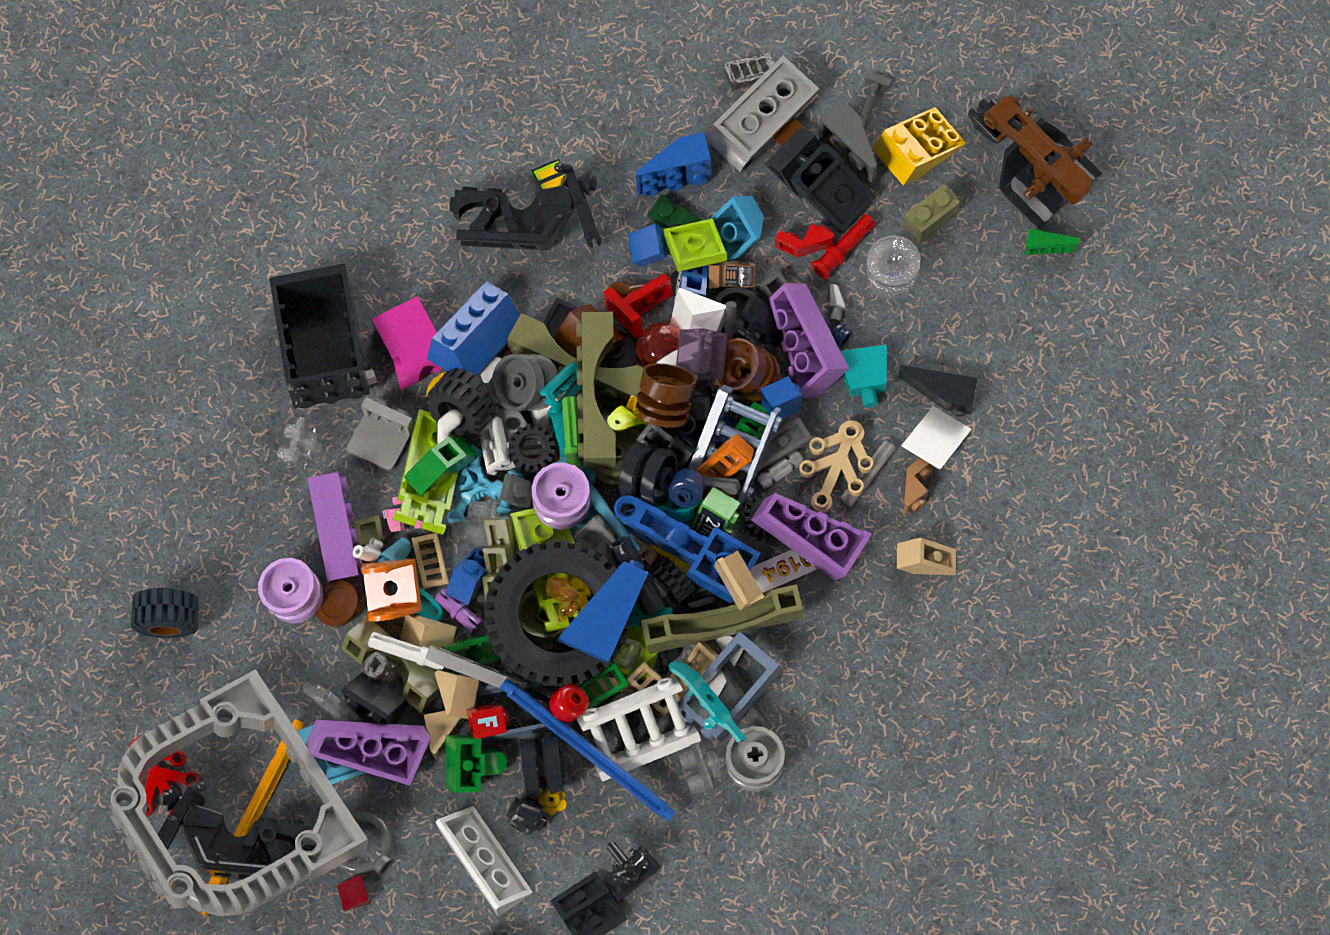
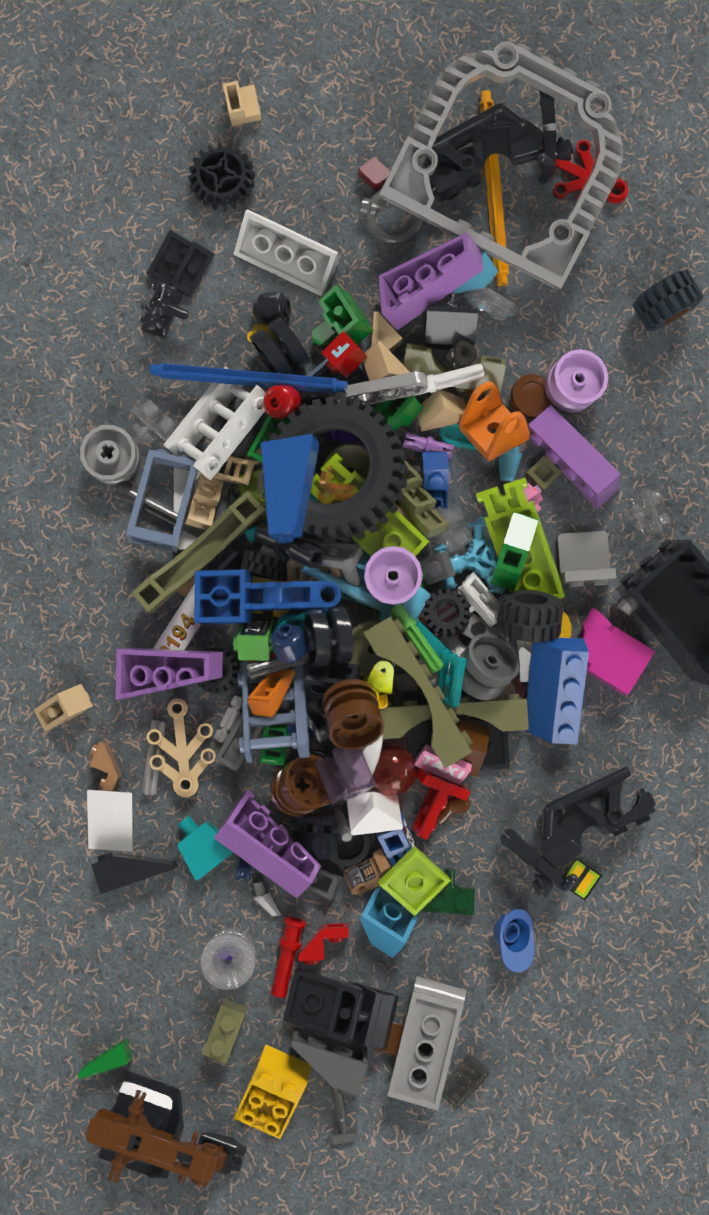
camera: 145 degrees right, 15 degrees up
white arm [353,538,383,562] -> none
tan slope [412,533,449,590] -> none
white arm [437,409,464,444] -> none
blue piece [628,224,668,267] -> none
blue slope [635,132,712,196] -> none
teal piece [669,661,747,743] -> none
tan panel [714,551,764,611] -> none
blue brick [761,377,803,418] -> none
none -> bright pink tile [414,744,472,785]
none -> blue piece [493,909,535,972]

